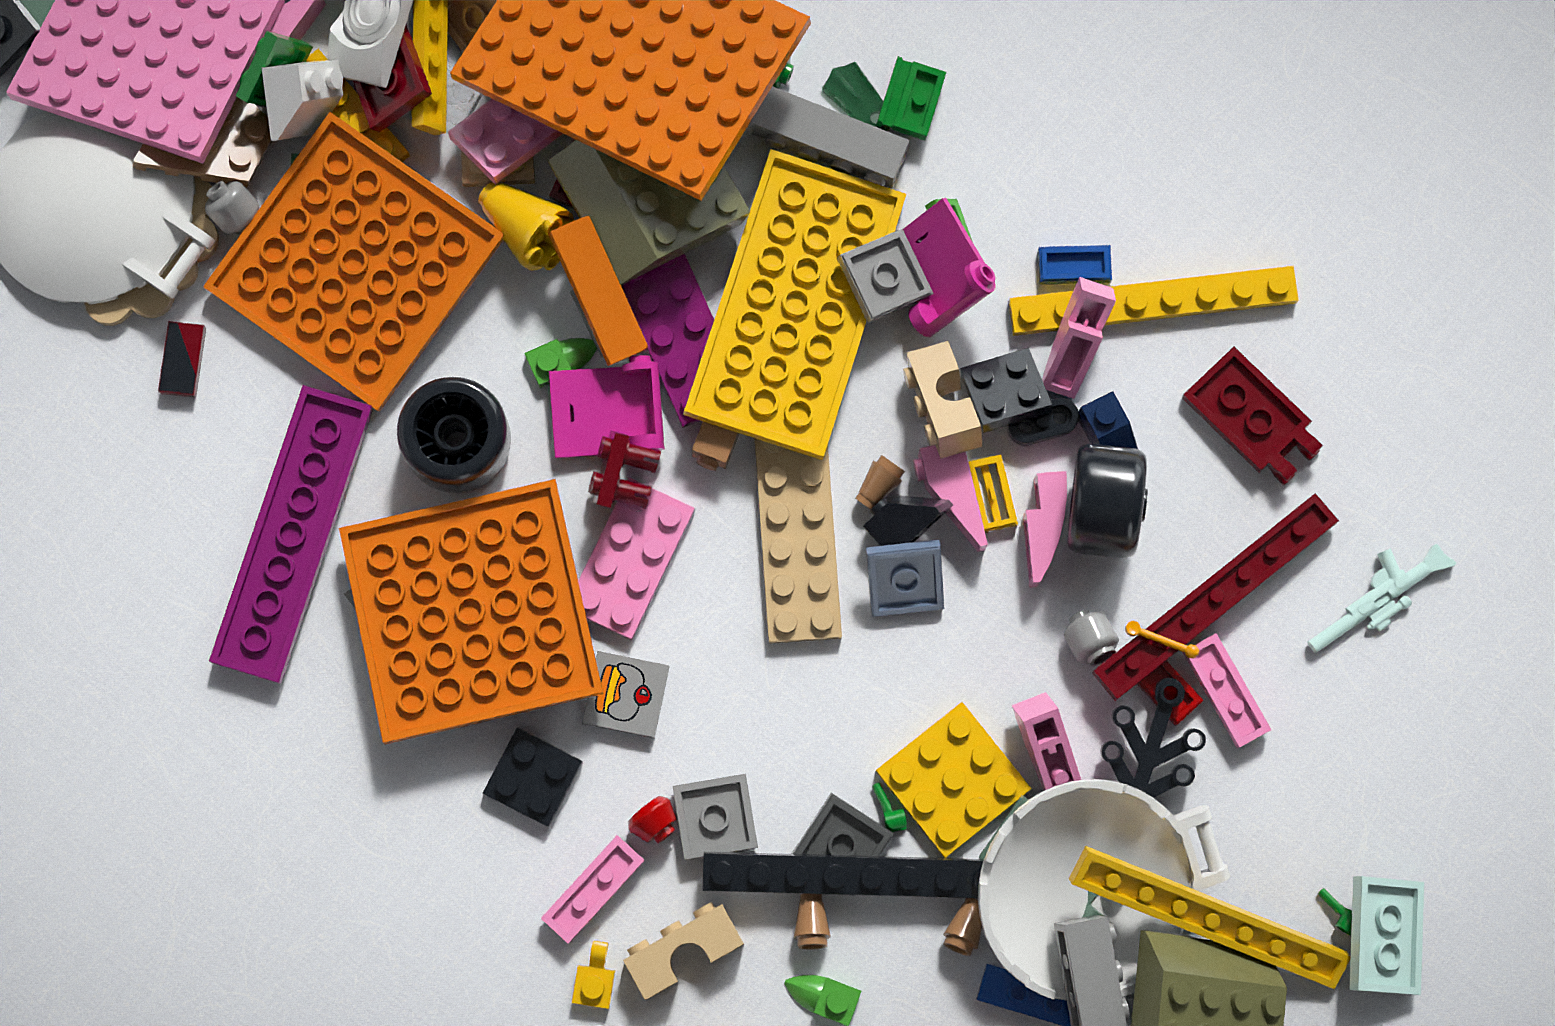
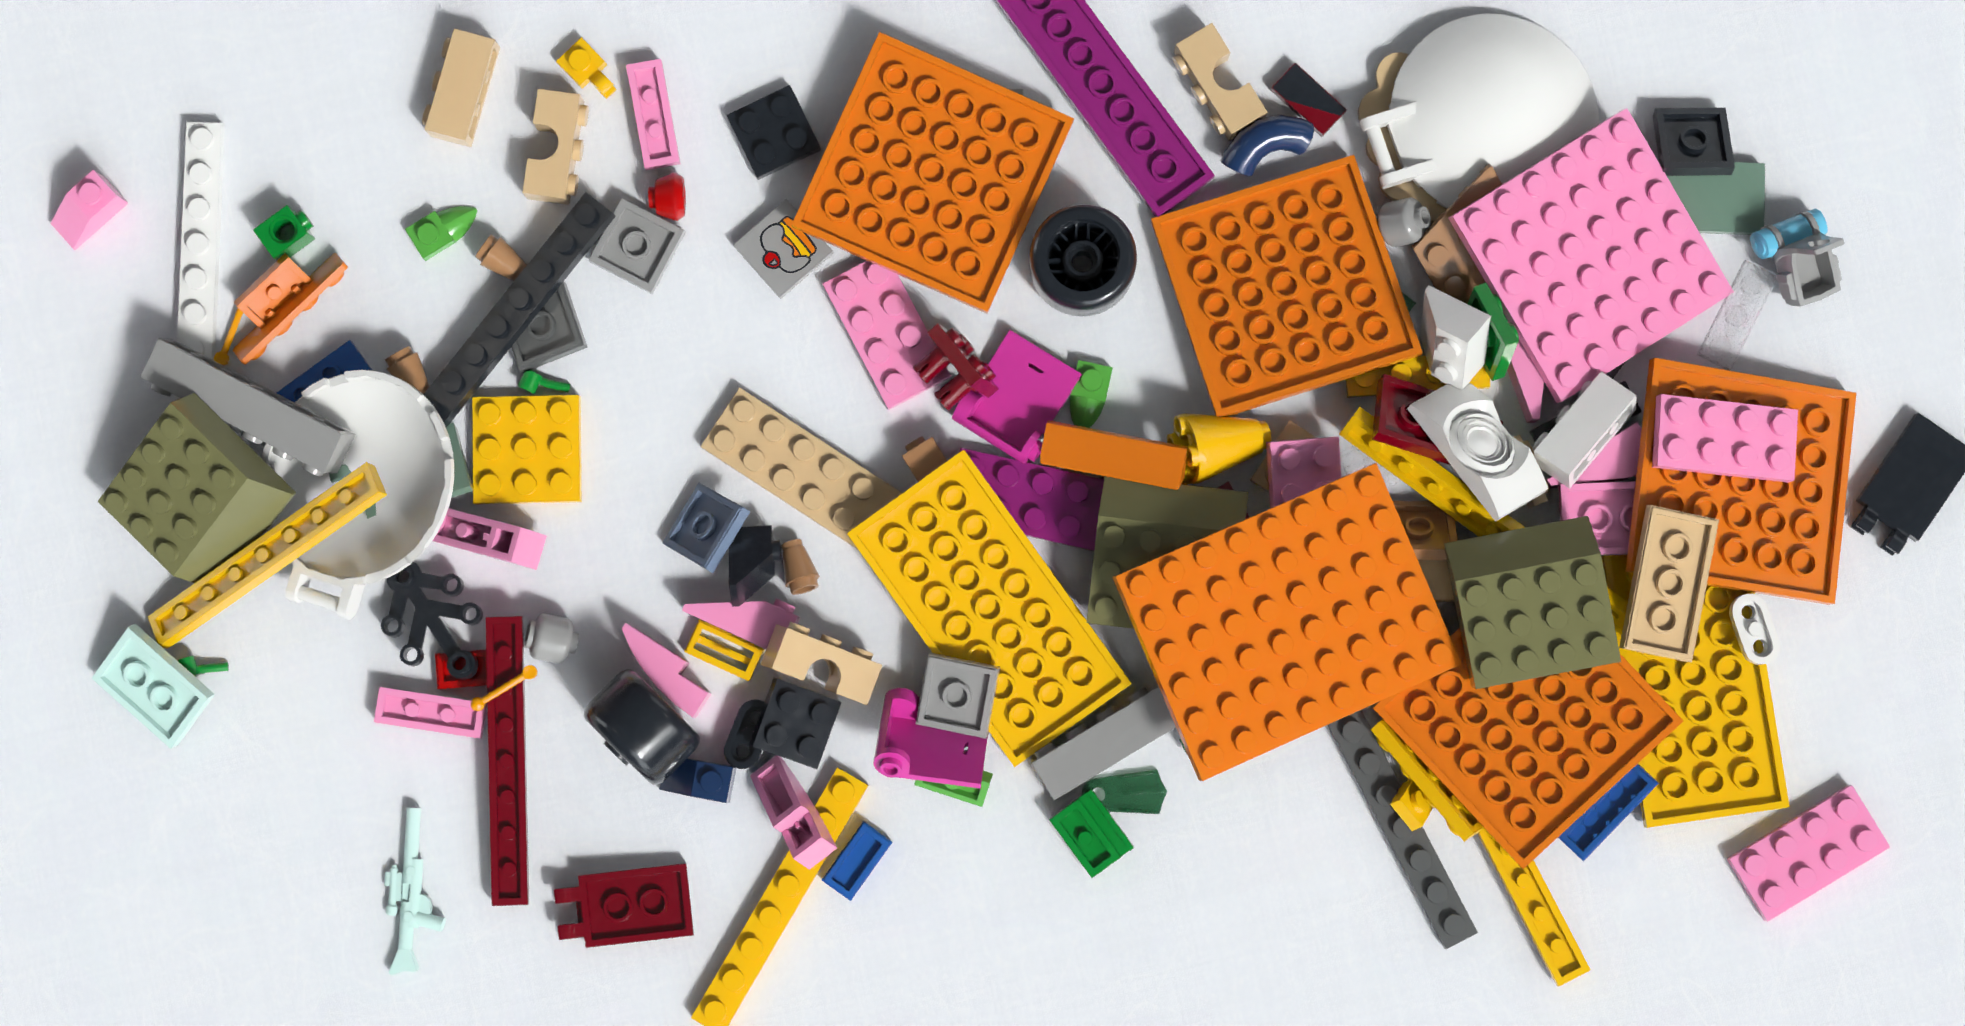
camera: 135 degrees right, 5 degrees up
none -> tan arch [1172,23,1268,141]
none -> dark blue cylinder [1220,114,1314,176]

